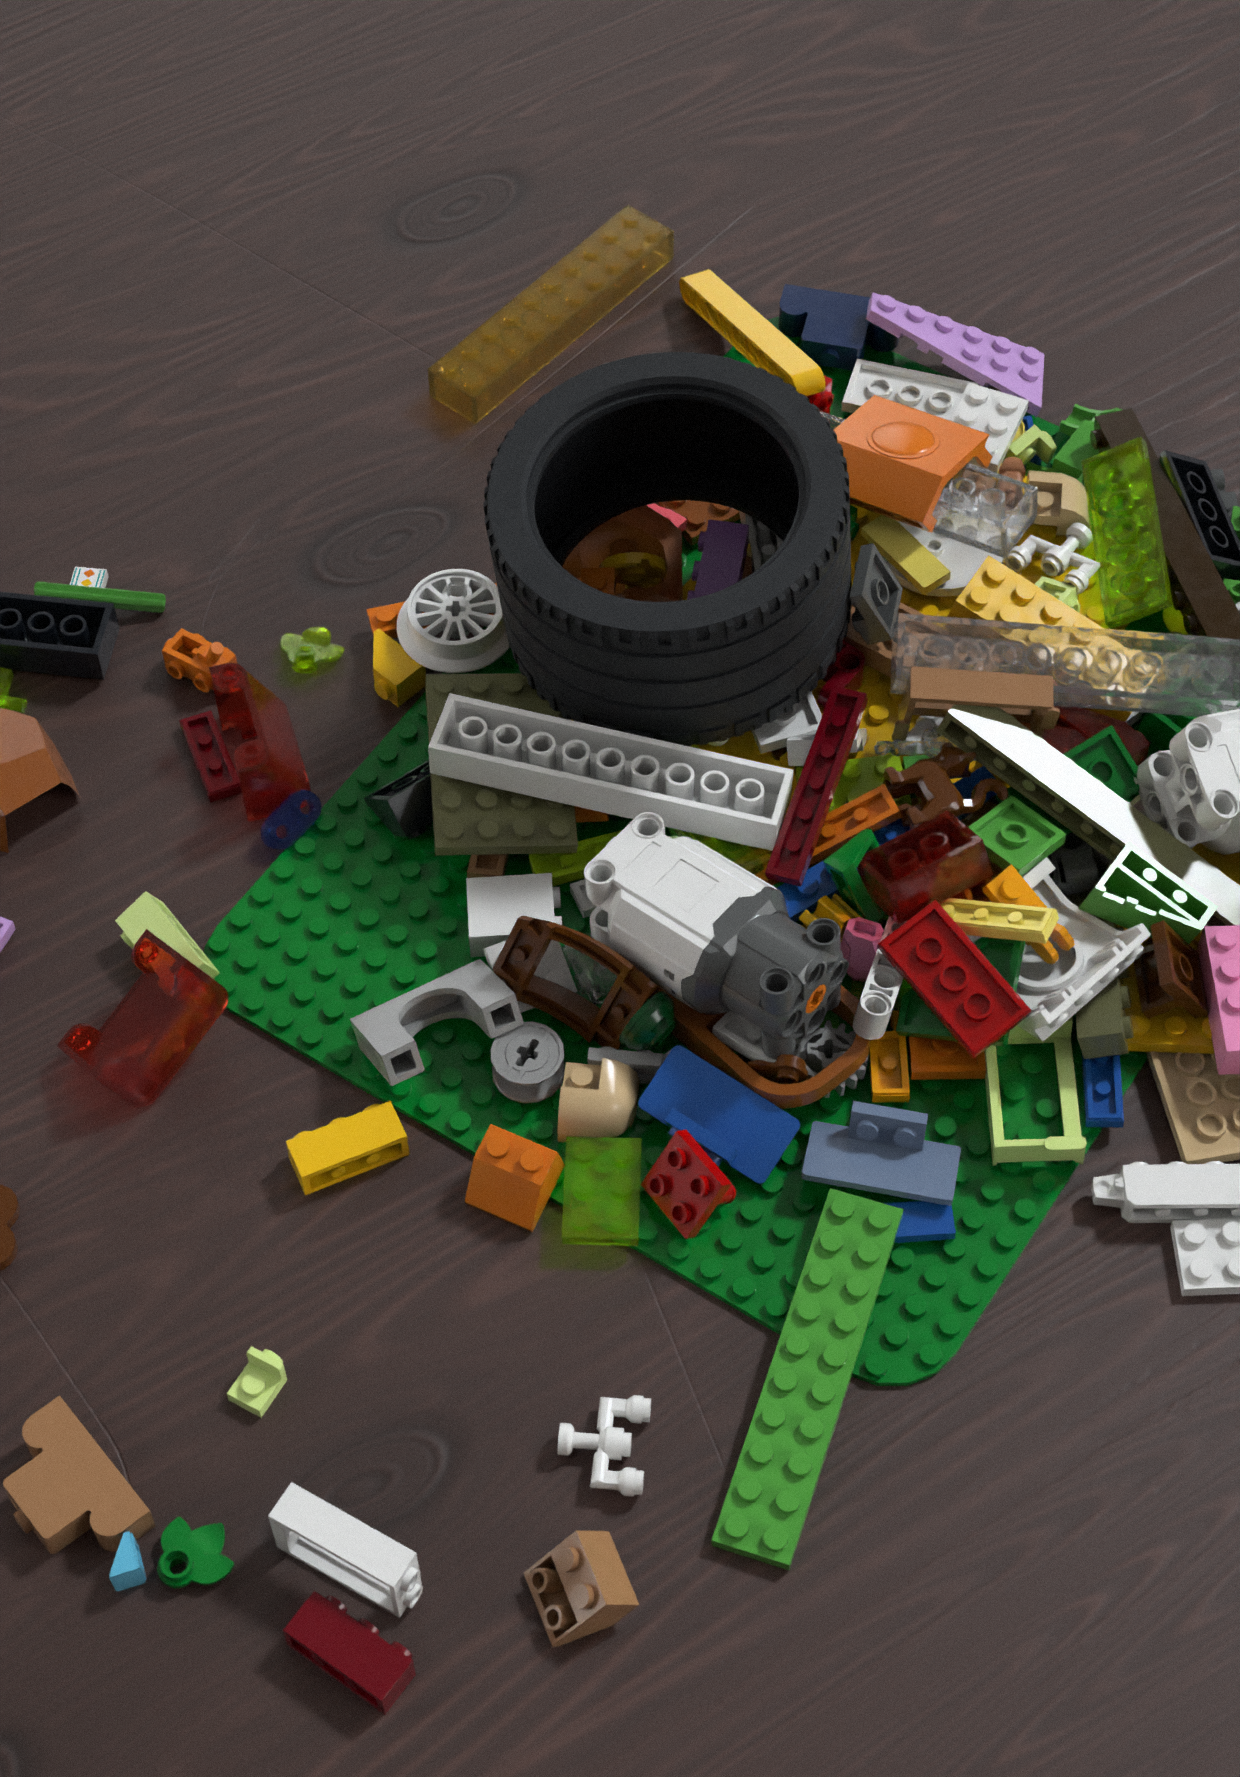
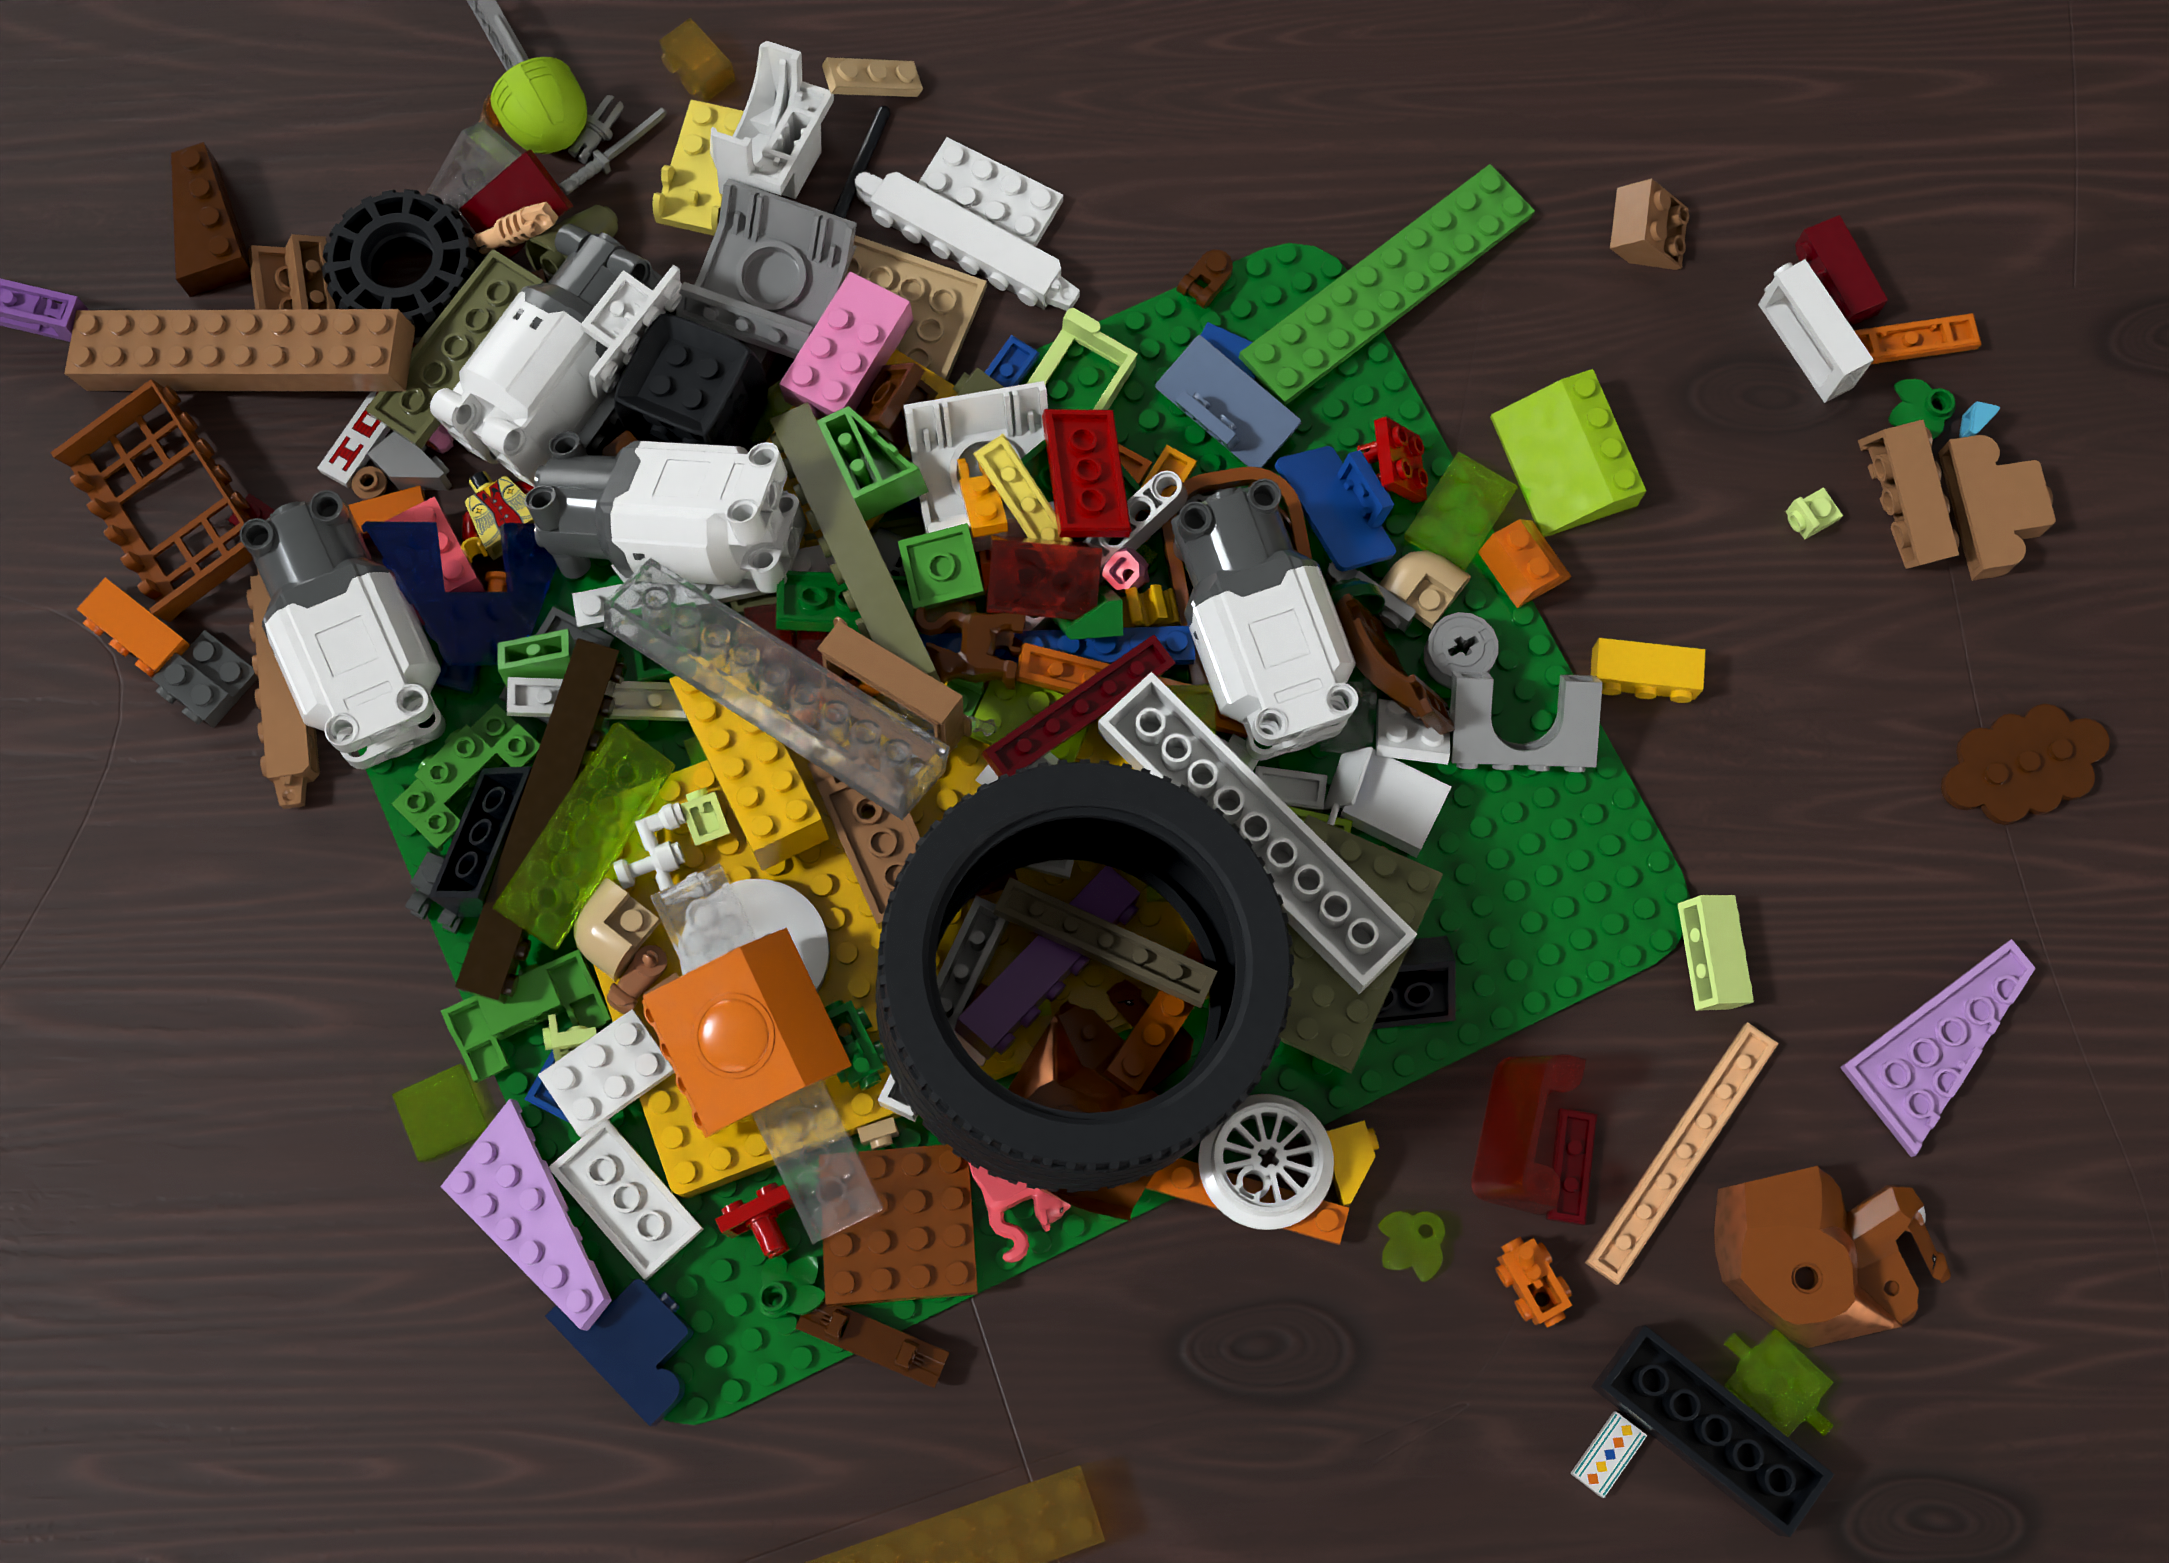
camera: 150 degrees left, 20 degrees up
bright green axle [34,582,166,613] -> none
clear red windscreen [57,929,229,1107] -> none
clear blue plate [261,790,322,850] -> none
white piece [558,1395,651,1497] -> none
tile [599,552,667,589] -> none
yellow beam [679,269,825,397] -> none
dark grey plate [849,543,903,645] -> none
light yellow tile [861,515,951,595] -> none
none -> clear neon green tile [392,1063,488,1163]
none -> reddish brown plate [1176,249,1233,309]
none -> white piece [1323,747,1373,826]
none -> lime slope [1490,369,1646,537]
none -> light nougat tile [1585,1022,1779,1285]
none -> orange plate [1854,313,1981,365]
none -> medium nougat wedge [1858,419,1959,569]

